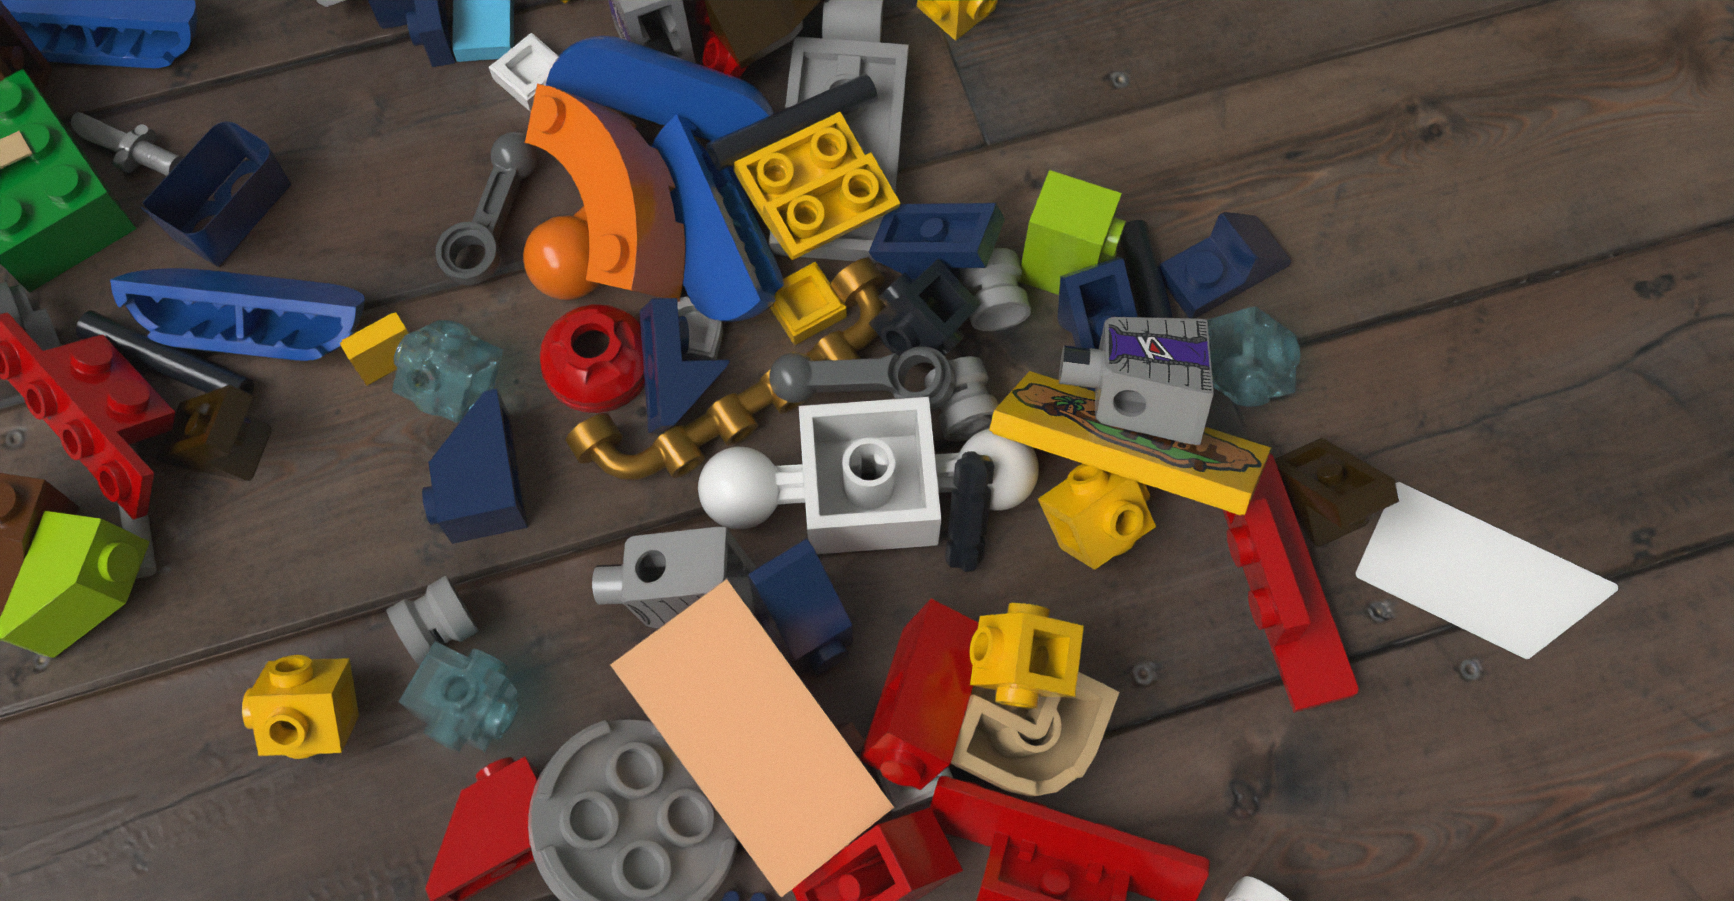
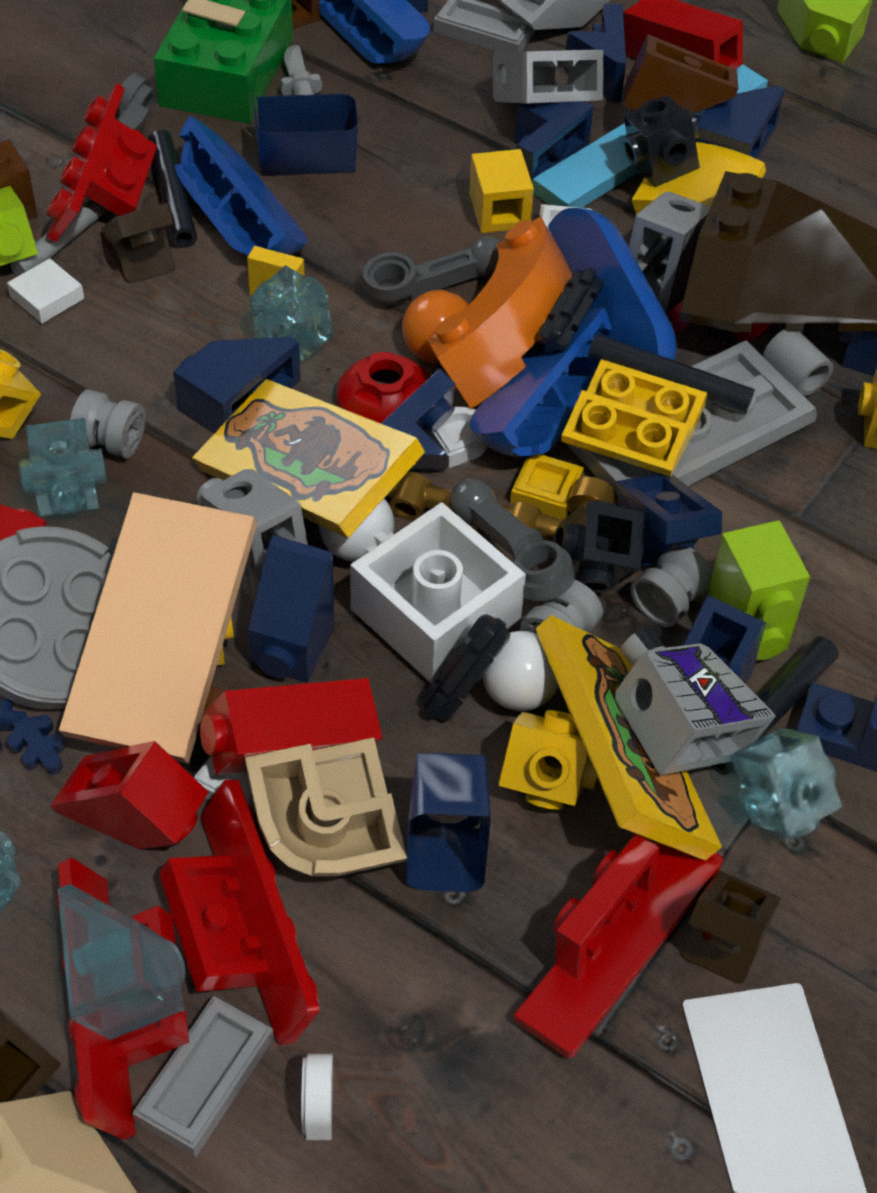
camera: 50 degrees right, 15 degrees down
yellow brick [970,603,1084,708] -> none
none -> white tile [7,258,84,324]
none -> tile [192,379,425,538]
none -> dark blue piece [406,753,491,892]
none -> yellow brick [469,149,534,233]
none -> black axle [538,267,603,354]

